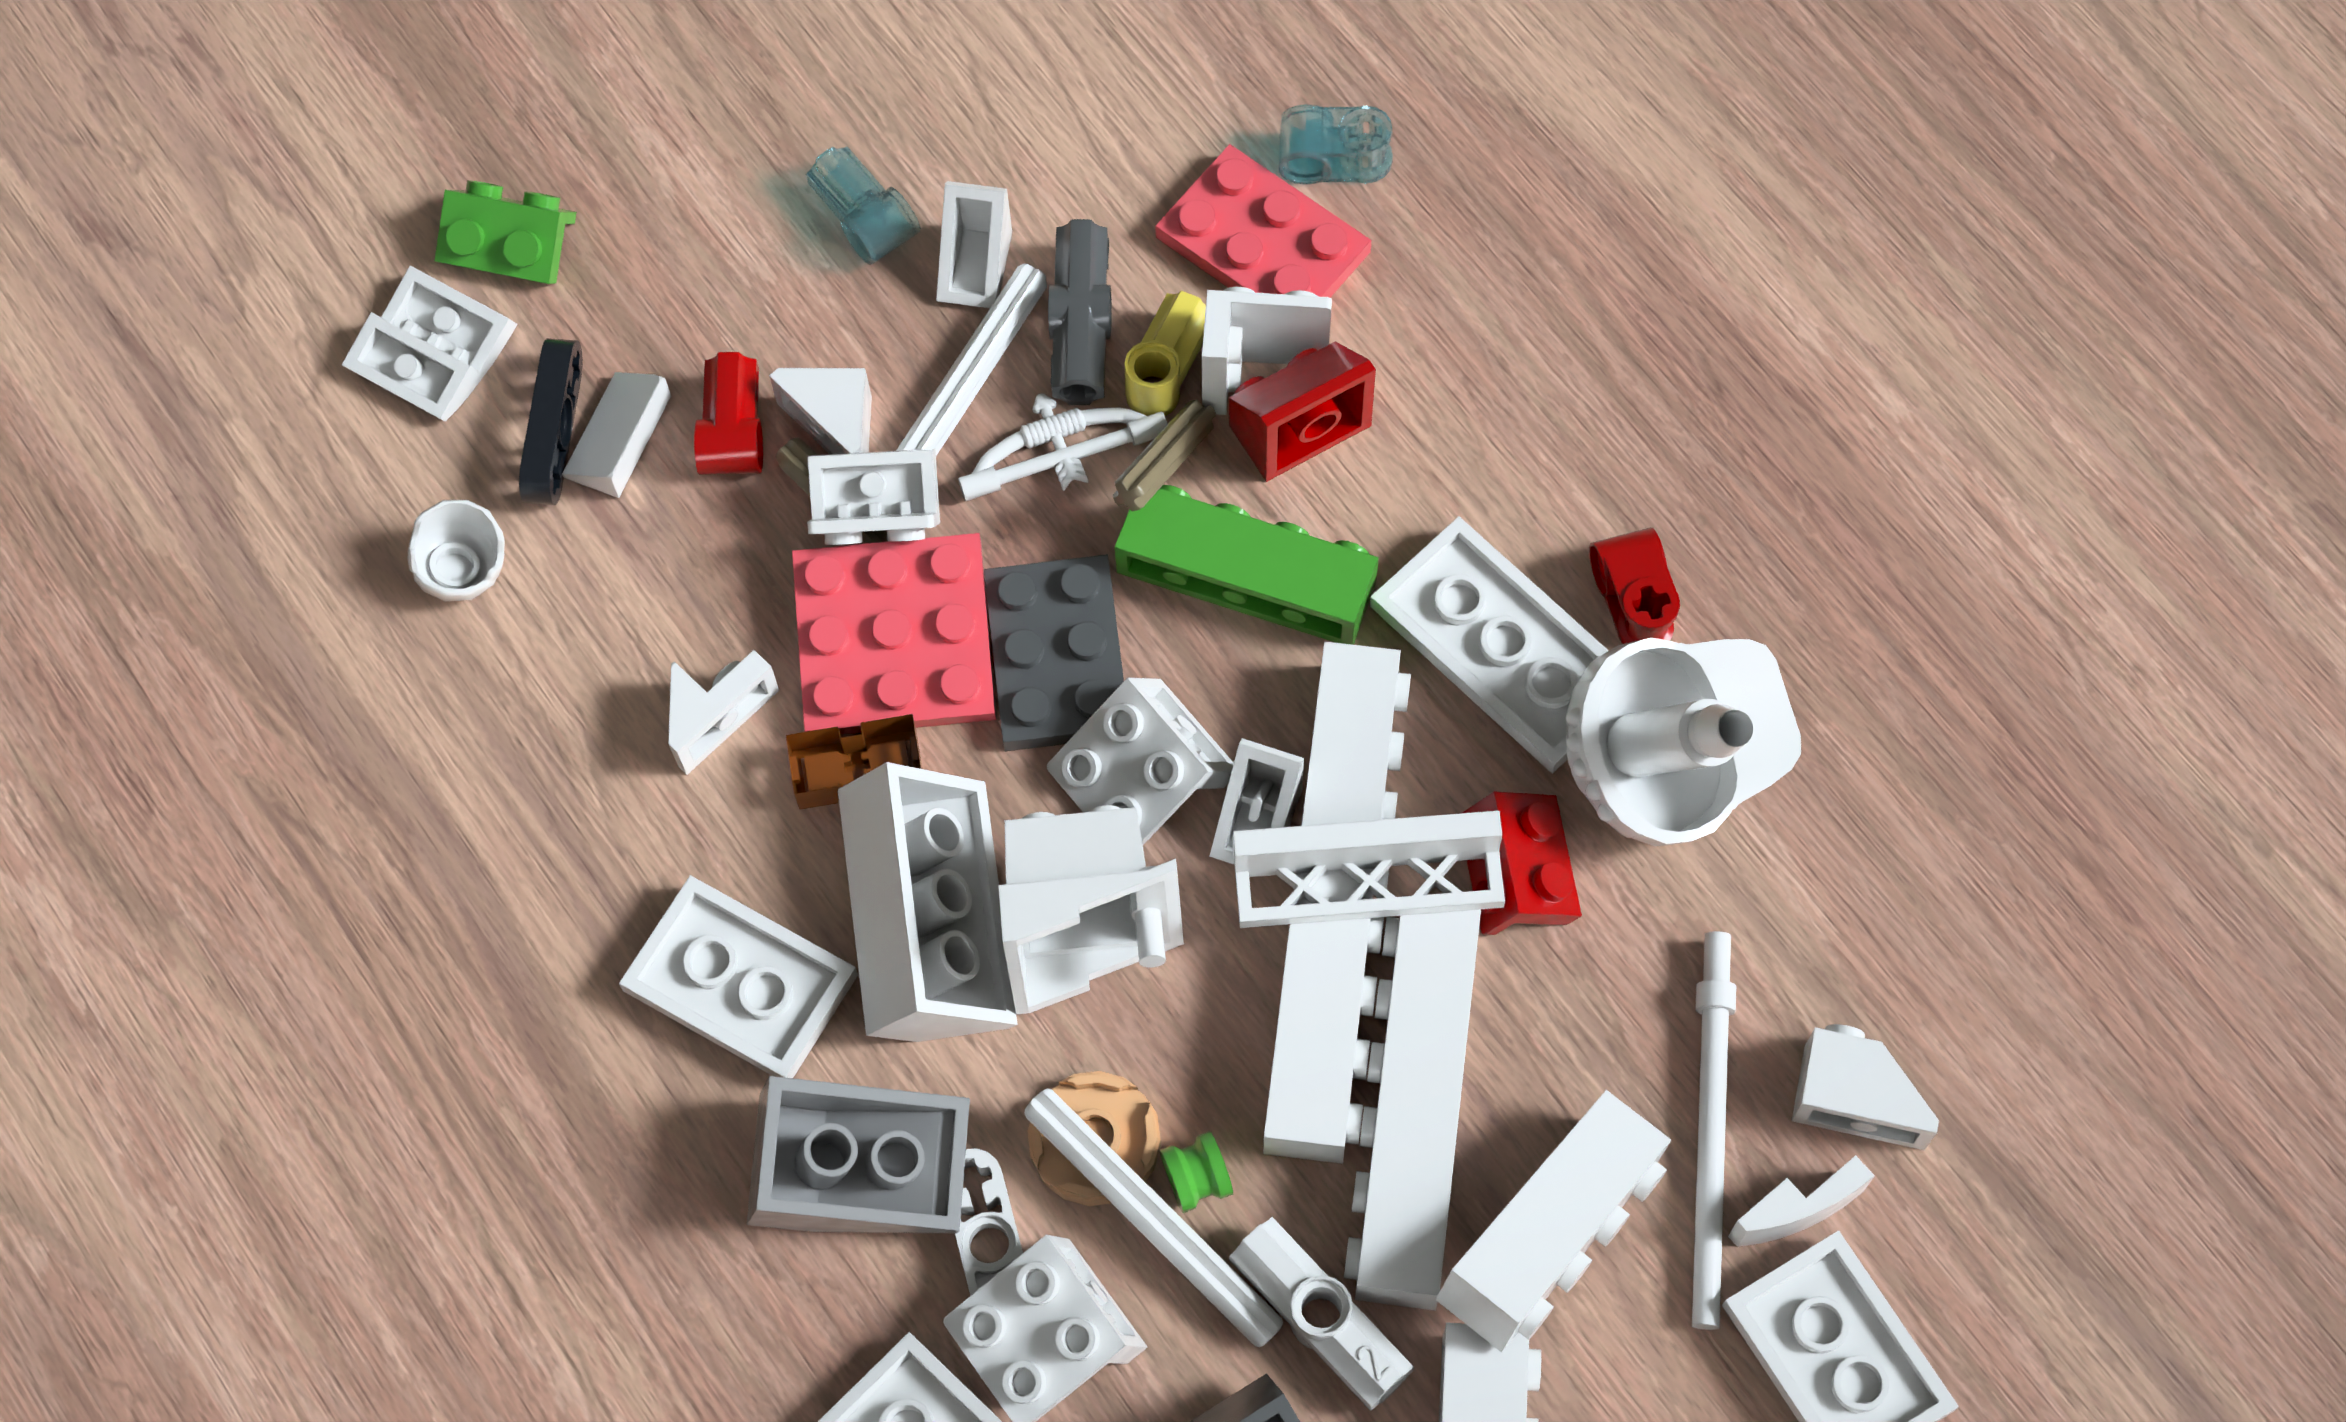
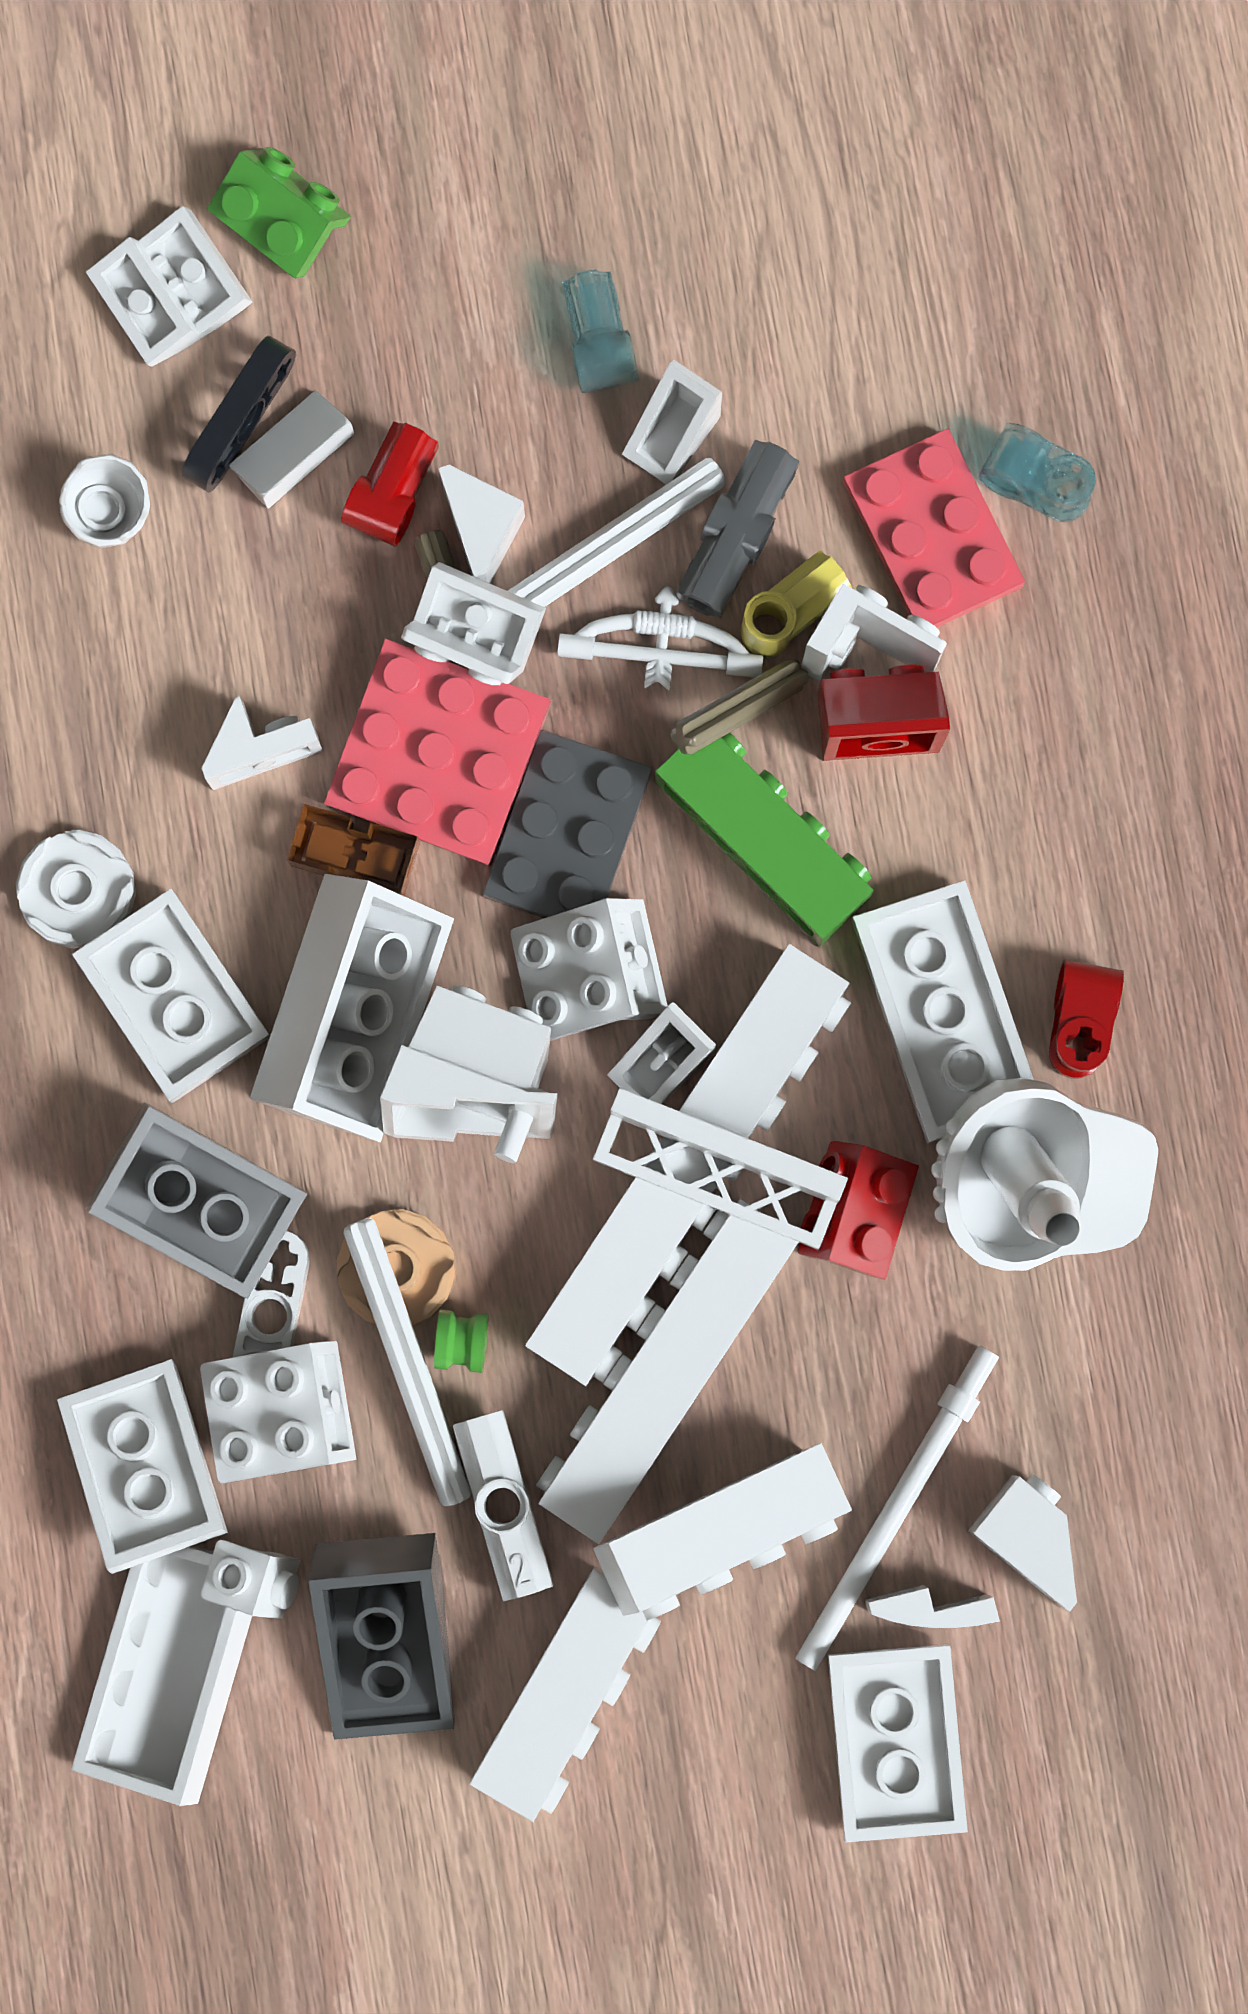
camera: 25 degrees right, 15 degrees up
none -> white tile [16,830,136,949]

